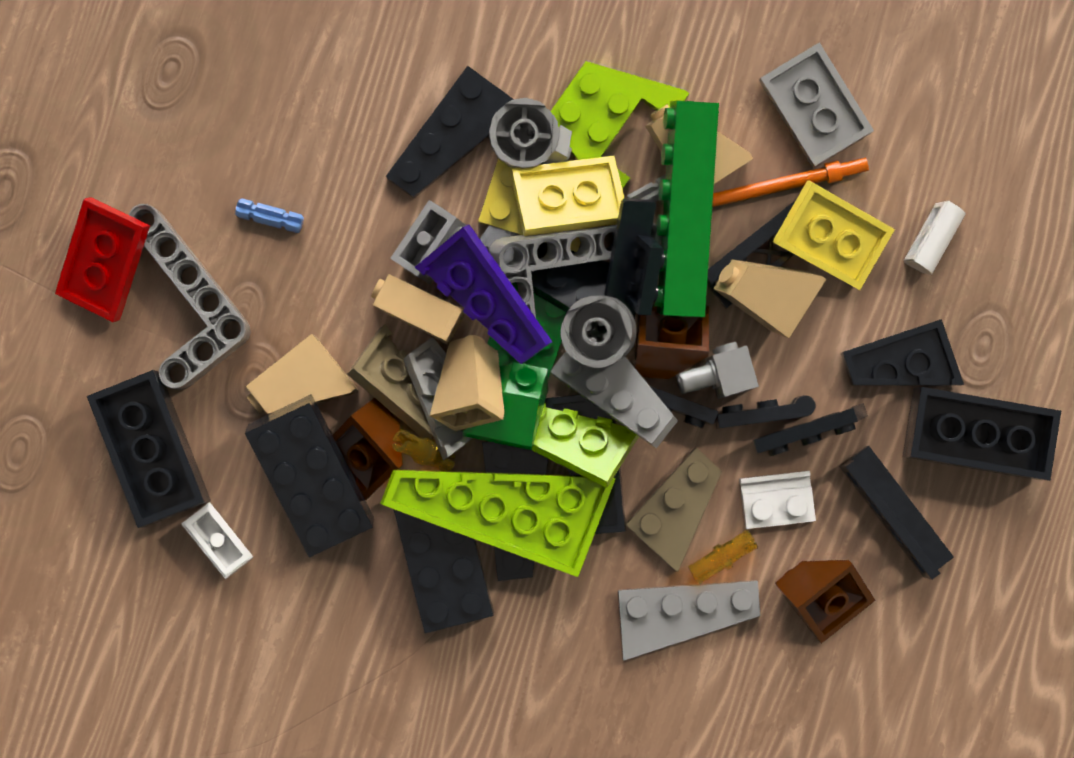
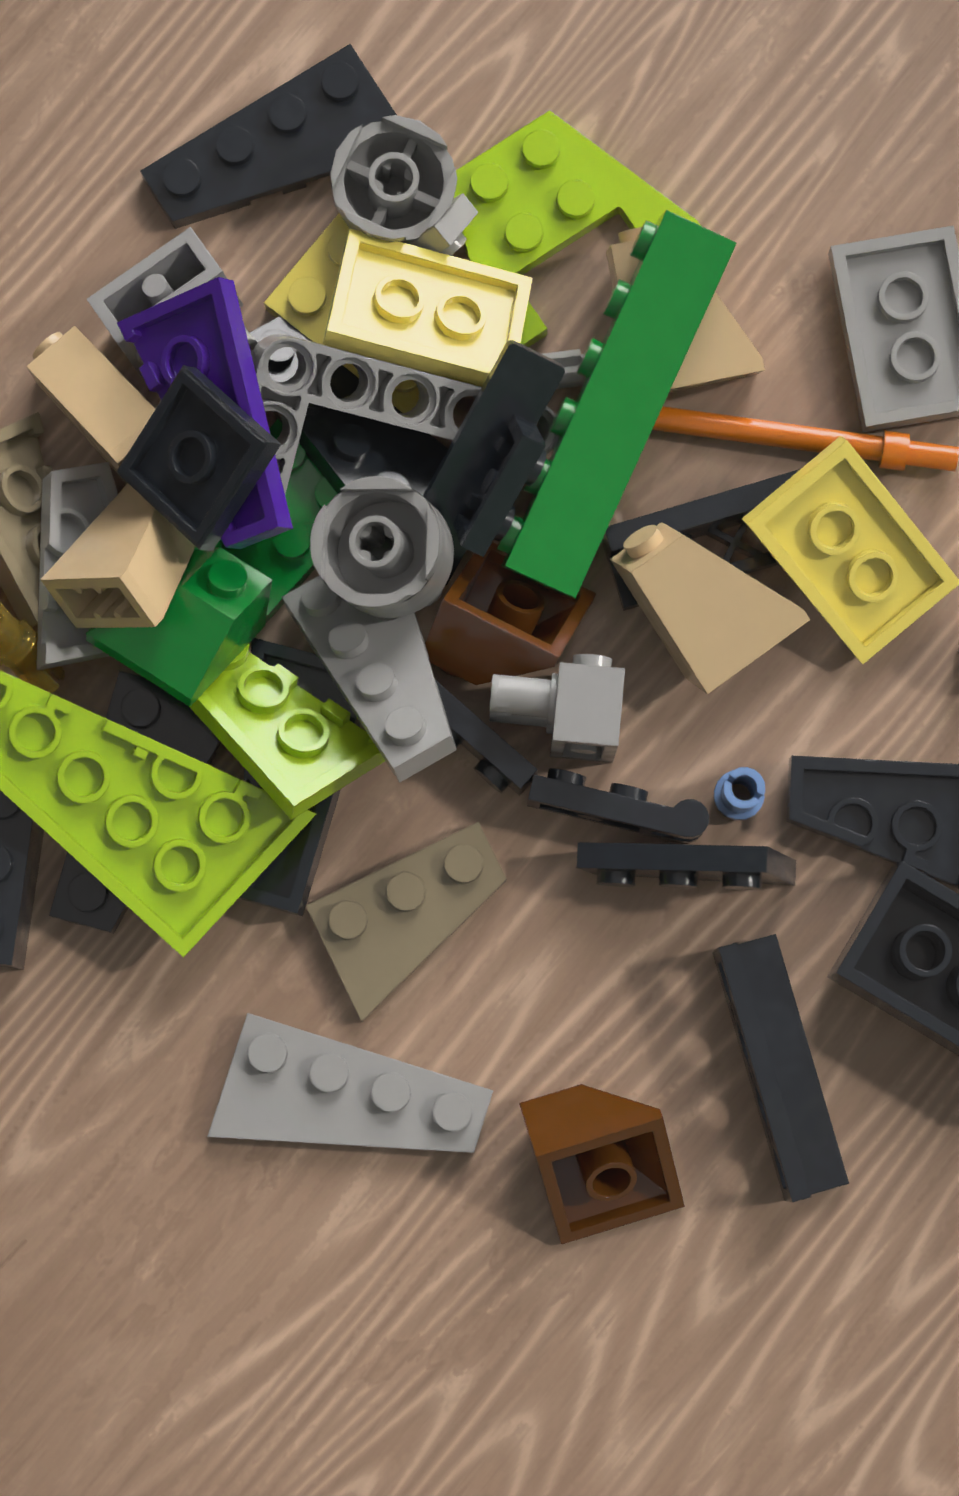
camera: 25 degrees right, 5 degrees down
clear yellow pin [687,529,758,585] -> none
white plate [739,471,816,529] -> none
none -> black tile [116,365,281,551]
none -> medium blue pin [714,767,765,820]

